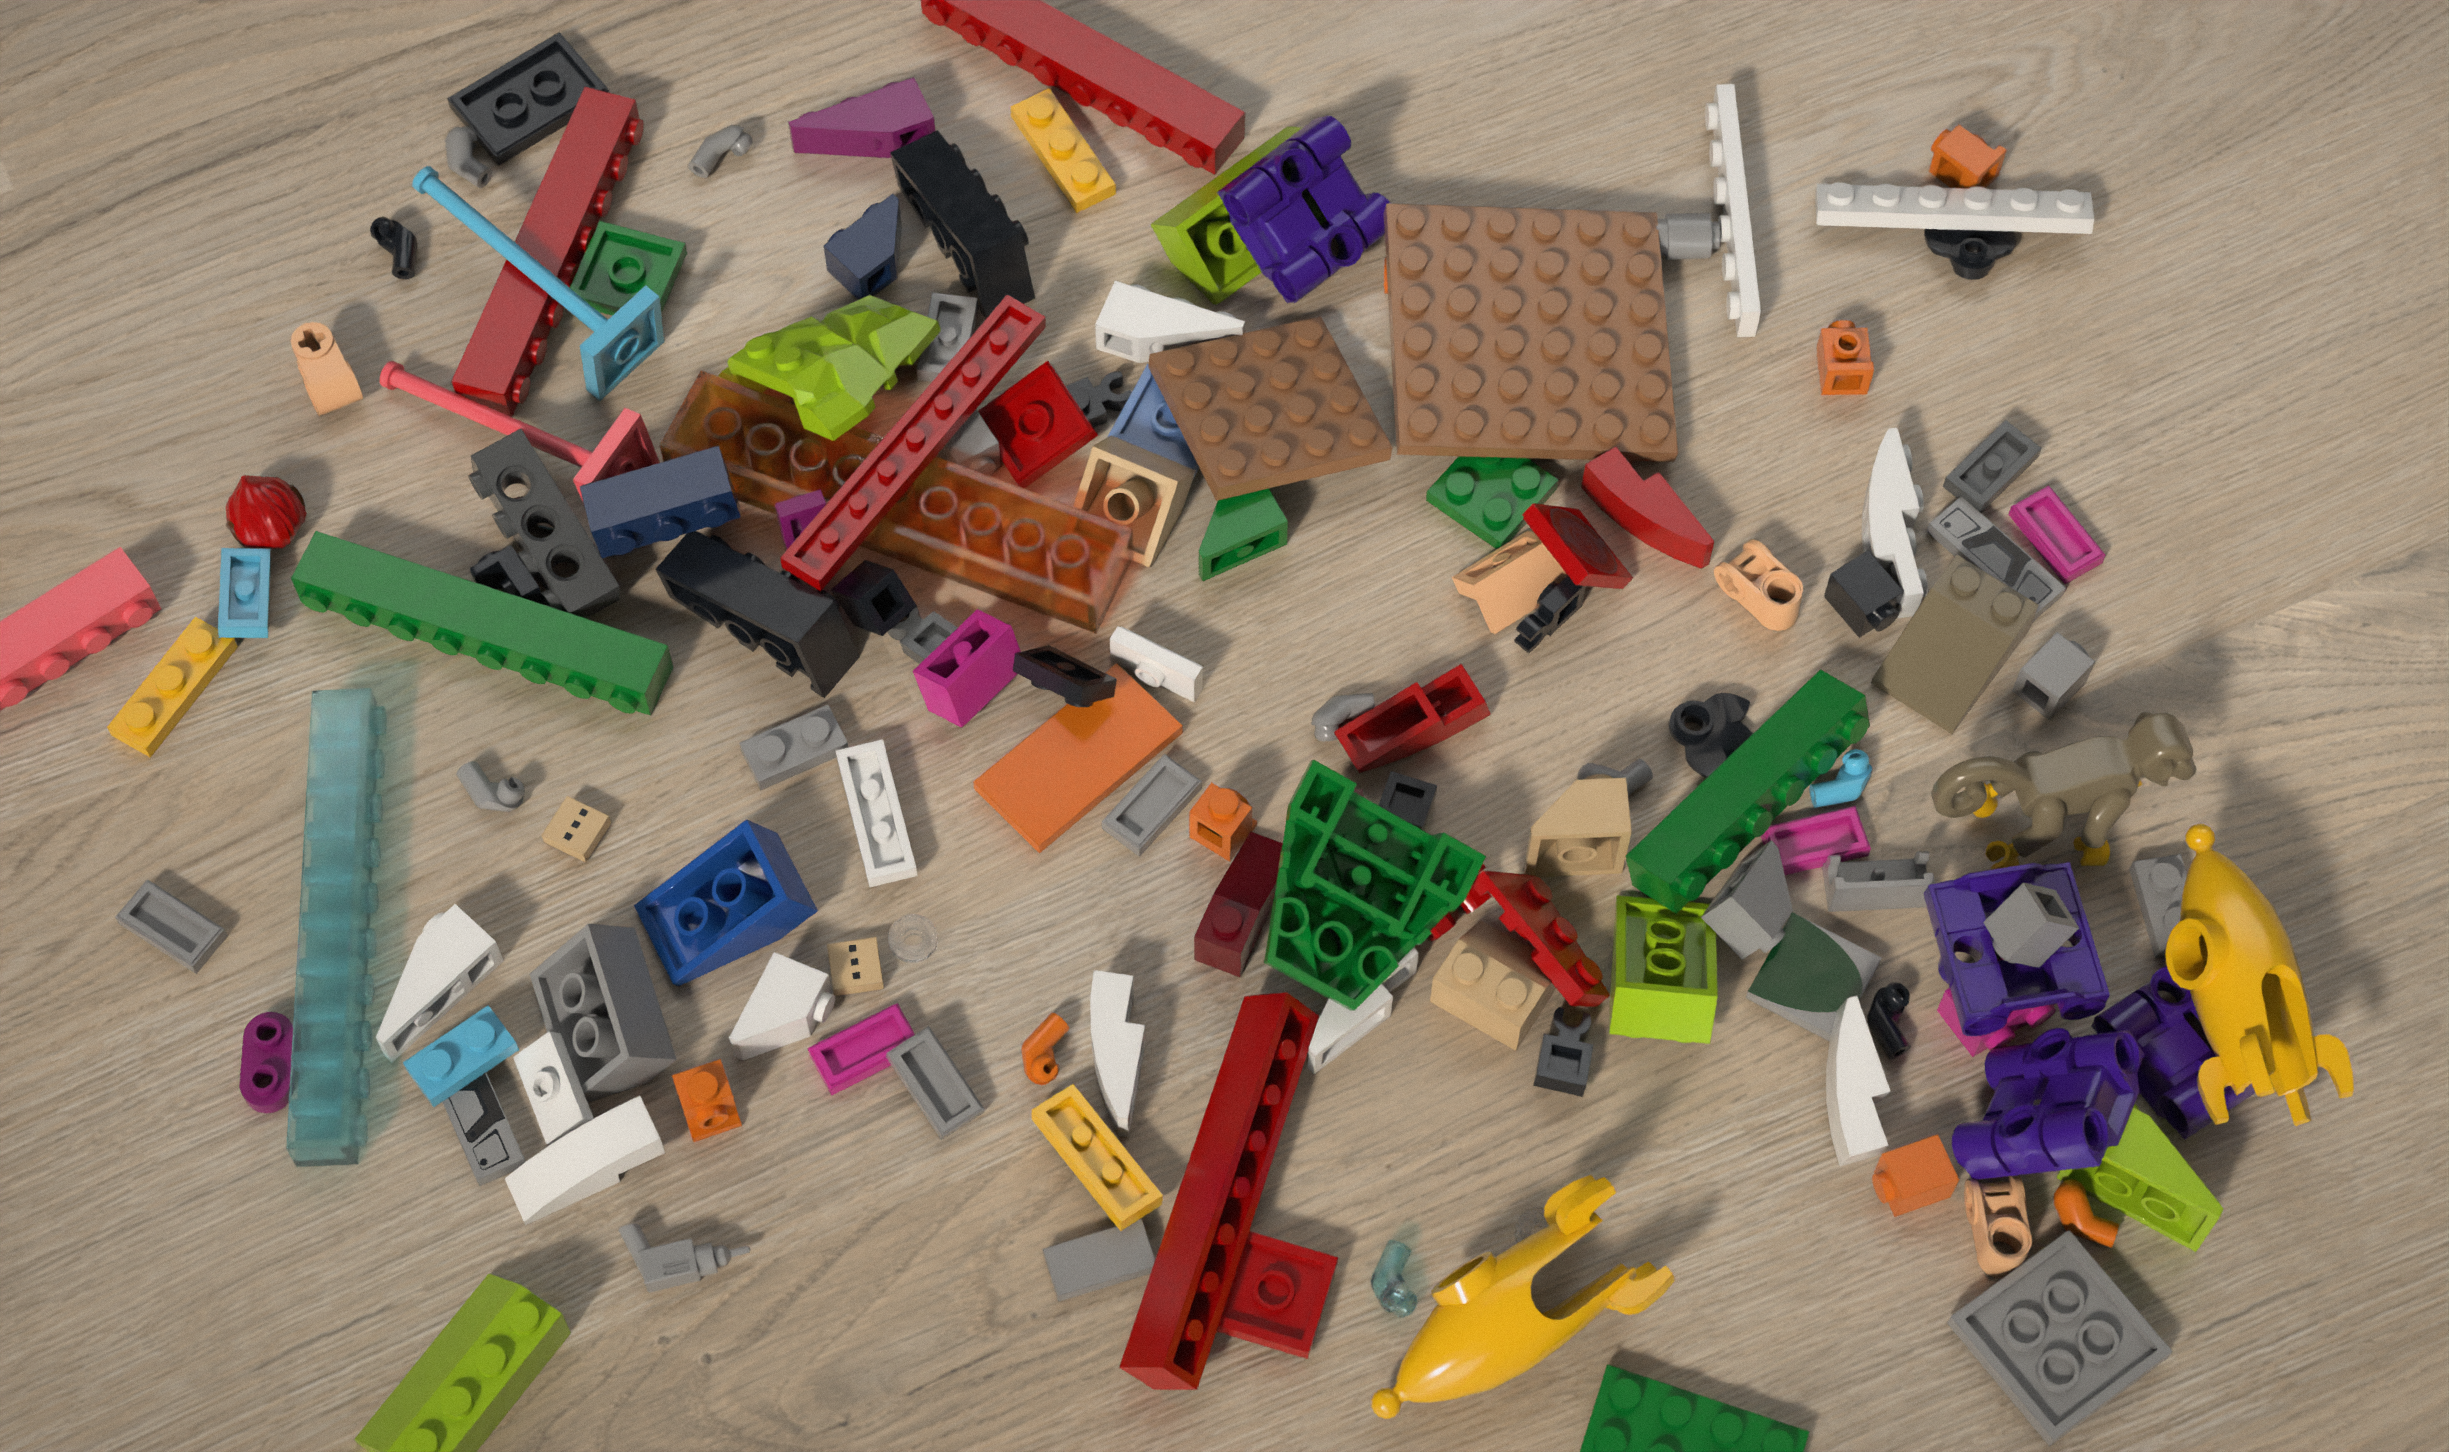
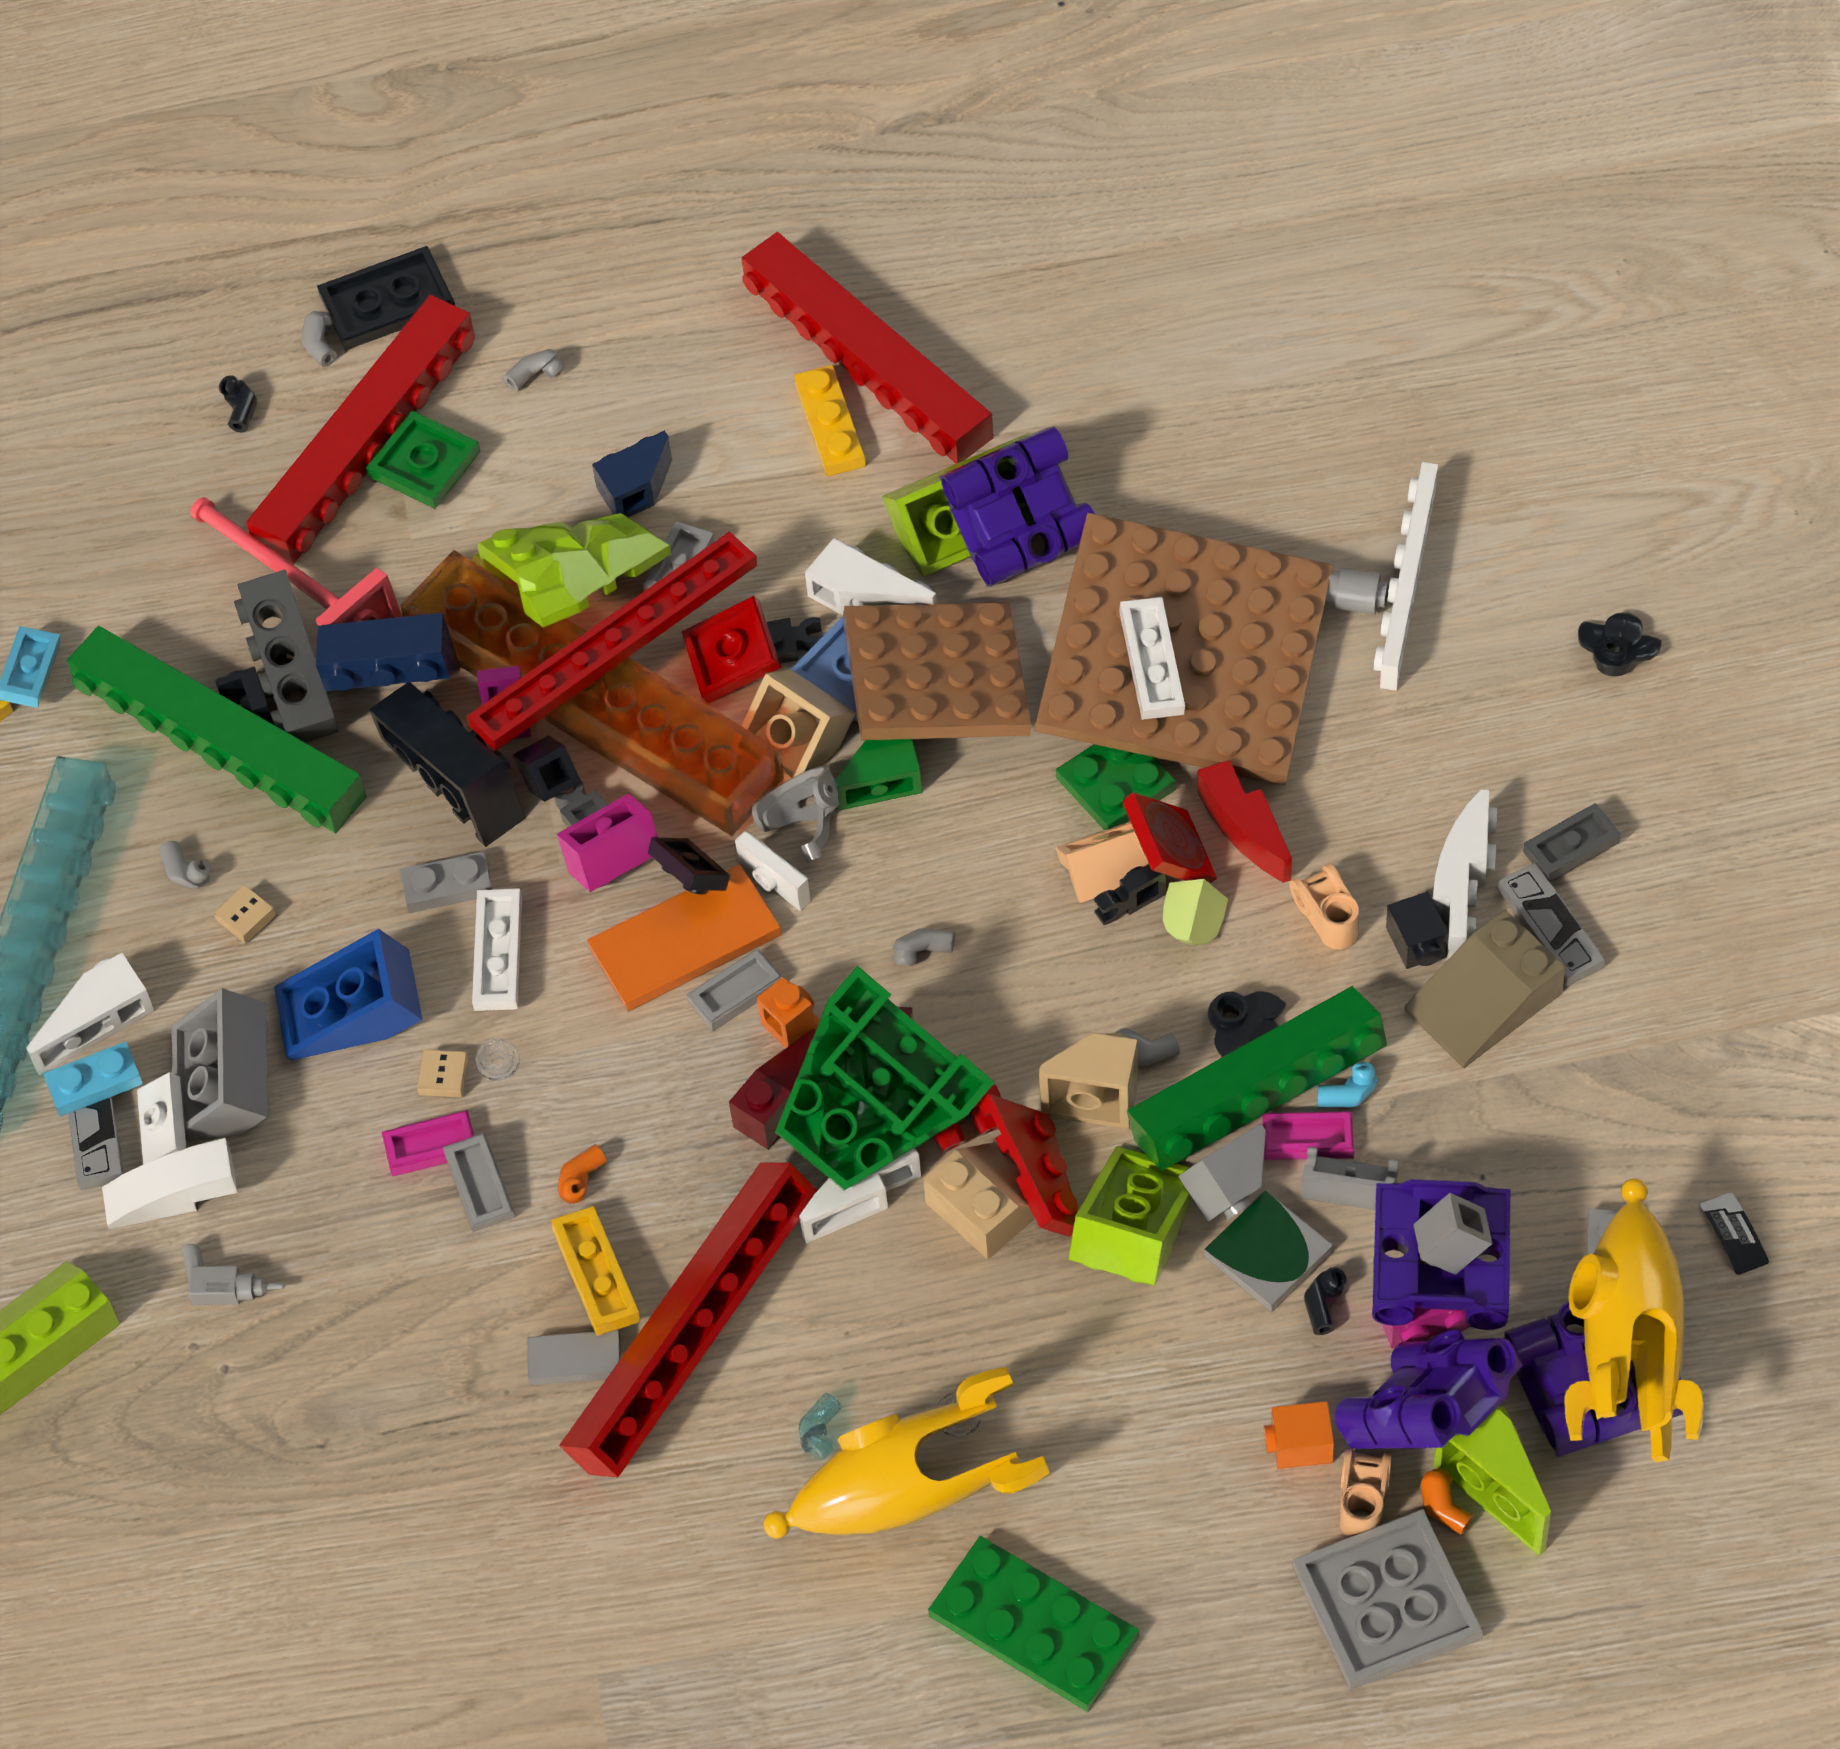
camera: 20 degrees right, 5 degrees down
red hair [226,475,307,549] -> none
light nougat piece [291,322,363,416] -> none
medium azure tile [412,166,664,401] -> none
orange brick [672,1059,742,1142] -> none
white slope [729,952,835,1061] -> none
magenta slope [788,77,936,158] -> none
black wedge [890,130,1035,319] -> none
light grey brick [938,409,1001,487] -> none
white slope [1090,970,1146,1137] -> none
red plate [1216,1231,1338,1359] -> none
red slope [1334,664,1491,773] -> none
black plate [1378,771,1437,830] -> none
black plate [1533,1007,1593,1097] -> none
white plate [1815,182,2094,234] -> none
orange brick [1816,320,1874,395] -> none
white slope [1826,996,1891,1167] -> none
orange brick [1929,125,2007,188] -> none
dark tan animal [1931,712,2196,870] -> none
dark pink tile [2008,485,2106,584] -> none
light grey brick [2012,632,2095,721] -> none
none -> light grey helmet [752,765,839,862]
none -> white plate [1119,597,1185,720]
none -> yellowish green brick [1163,879,1228,945]
none -> sticker [1700,1193,1769,1275]

